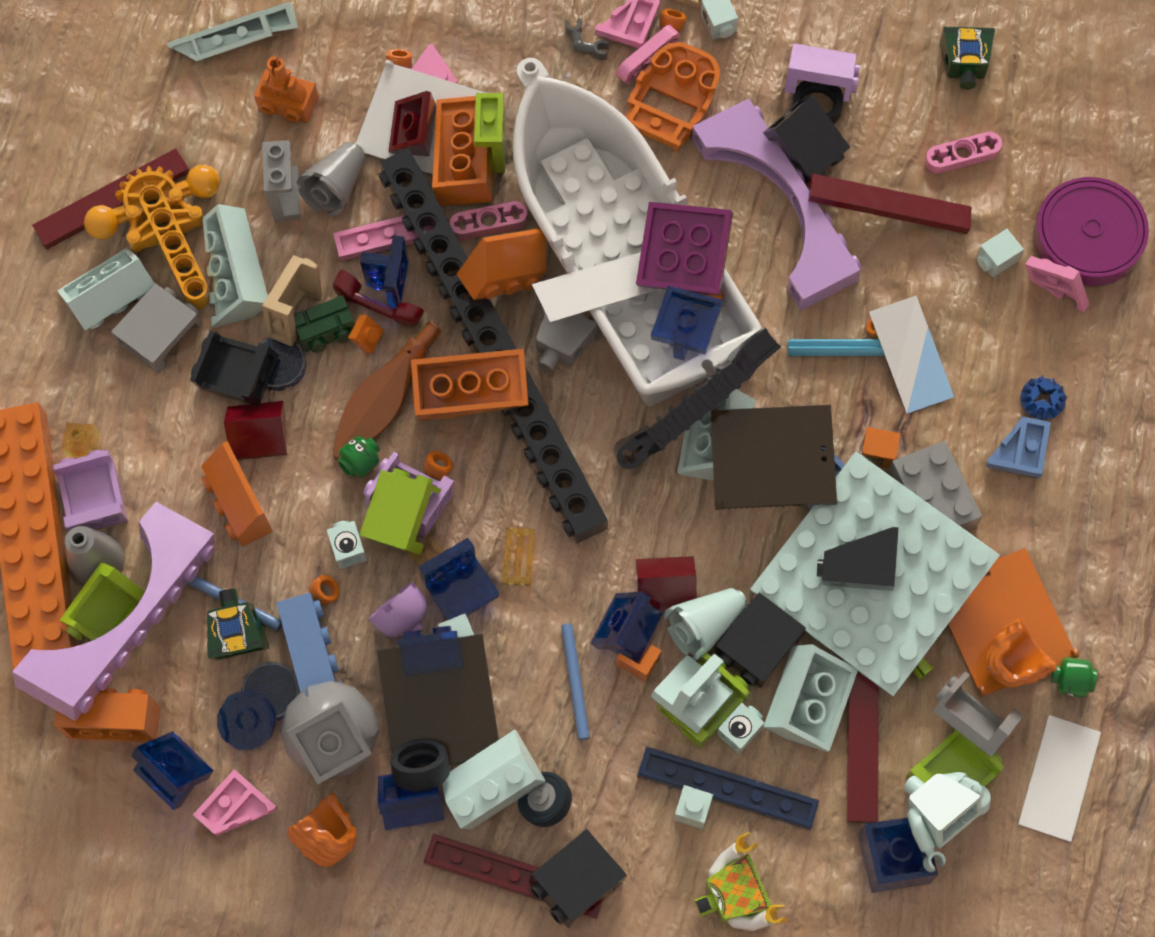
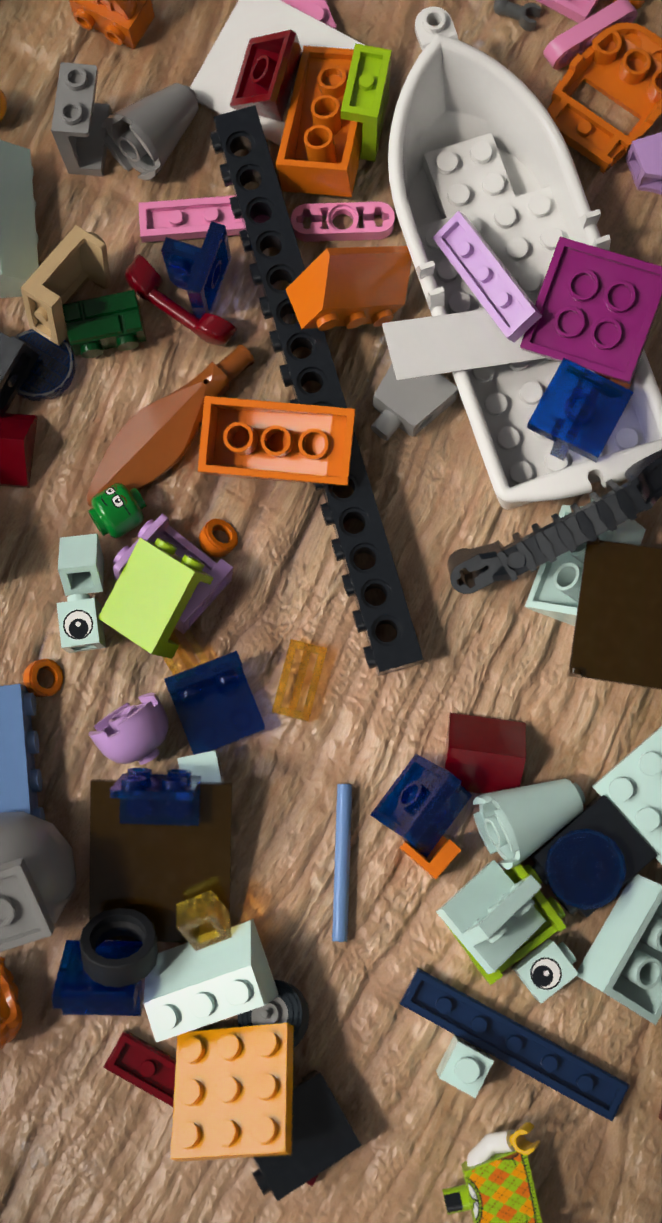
camera: 10 degrees right, 10 degrees up
orange plate [348,314,384,354] -> none
none -> light aqua brick [58,534,104,596]
none -> light orange plate [170,1023,294,1161]
none -> clear yellow plate [177,890,231,951]
none -> lavender plate [432,211,542,343]
none -> clear blue tile [544,829,626,910]

